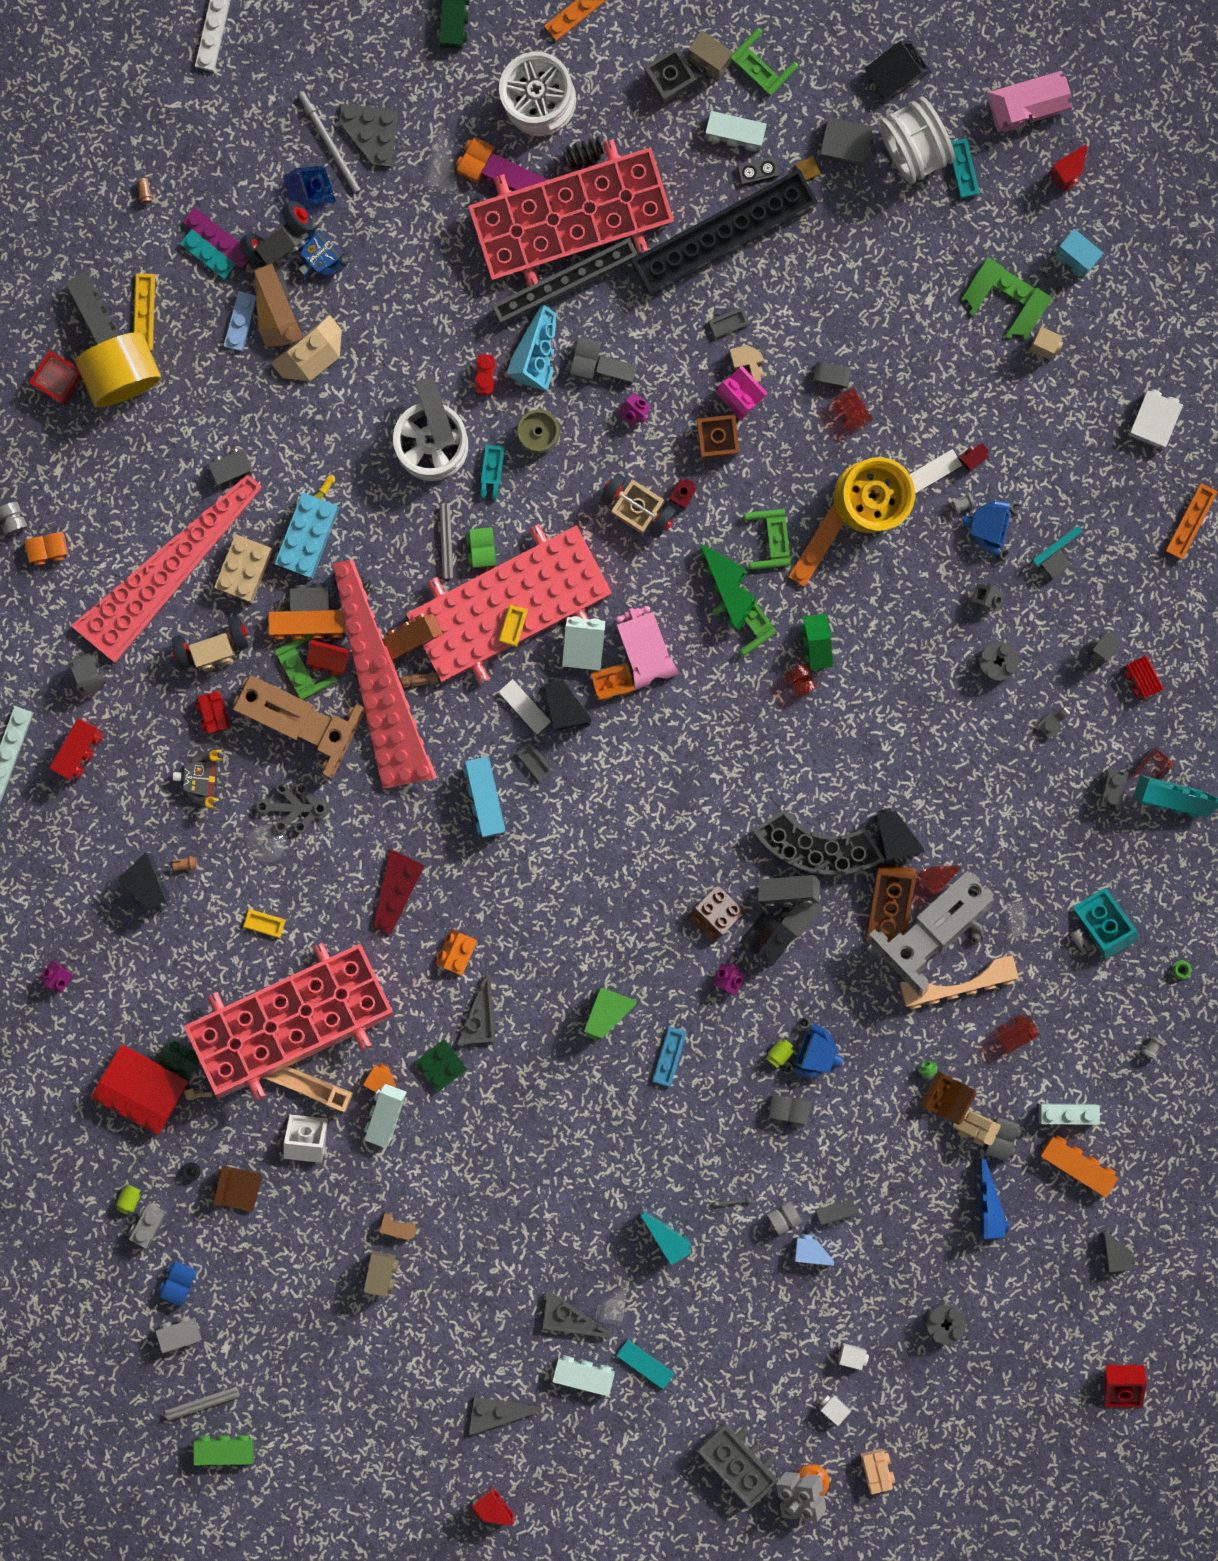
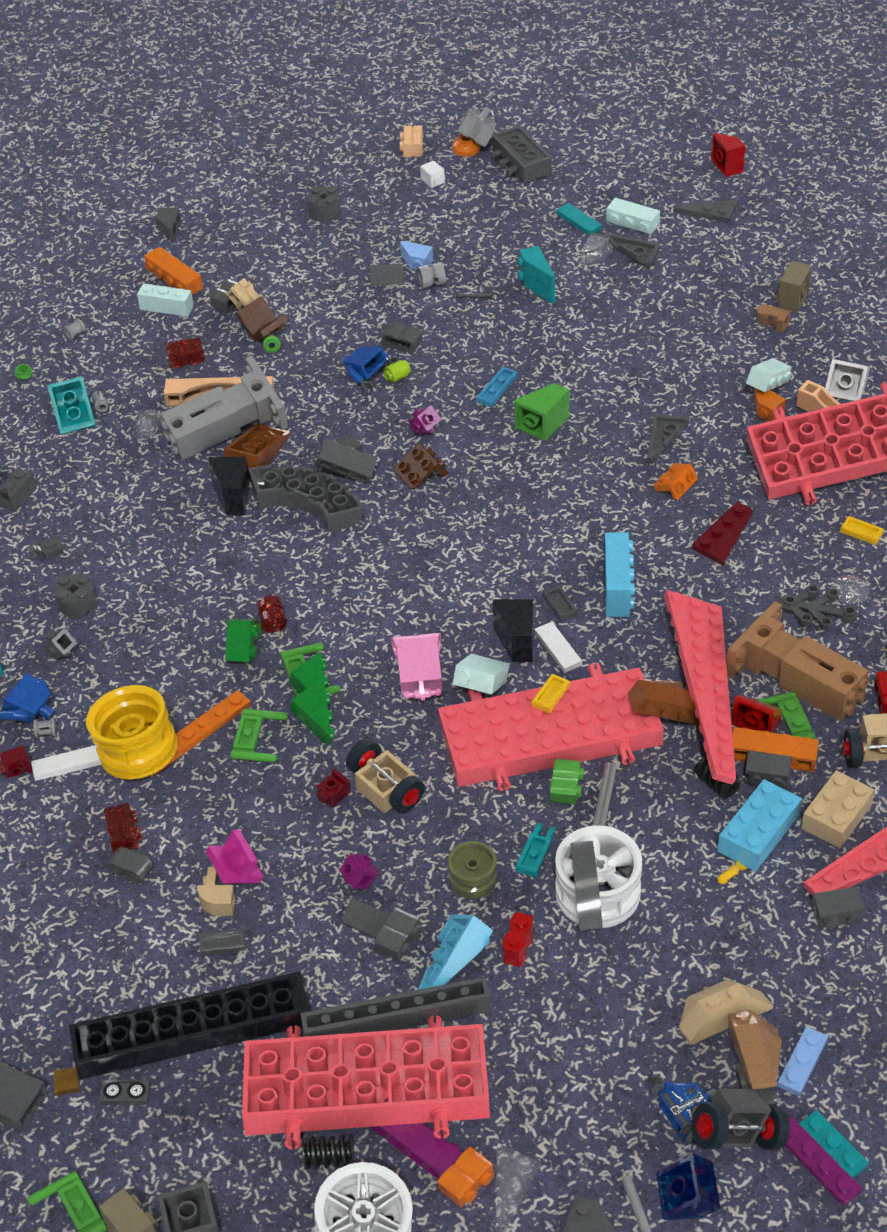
camera: 165 degrees left, 40 degrees down
dark green plate [414,1039,468,1093] -> none
orange bracket [591,663,635,700] -> none
dark orange brick [696,415,740,460] -> none
light aqua brick [705,111,767,151] -> none
black slope [740,912,796,966] -> none
white brick [838,1343,869,1370] -> none
clear red slope [917,865,961,896] -> none
blue wedge [980,1158,1009,1239] -> none
red slope [1104,1364,1147,1408] -> none

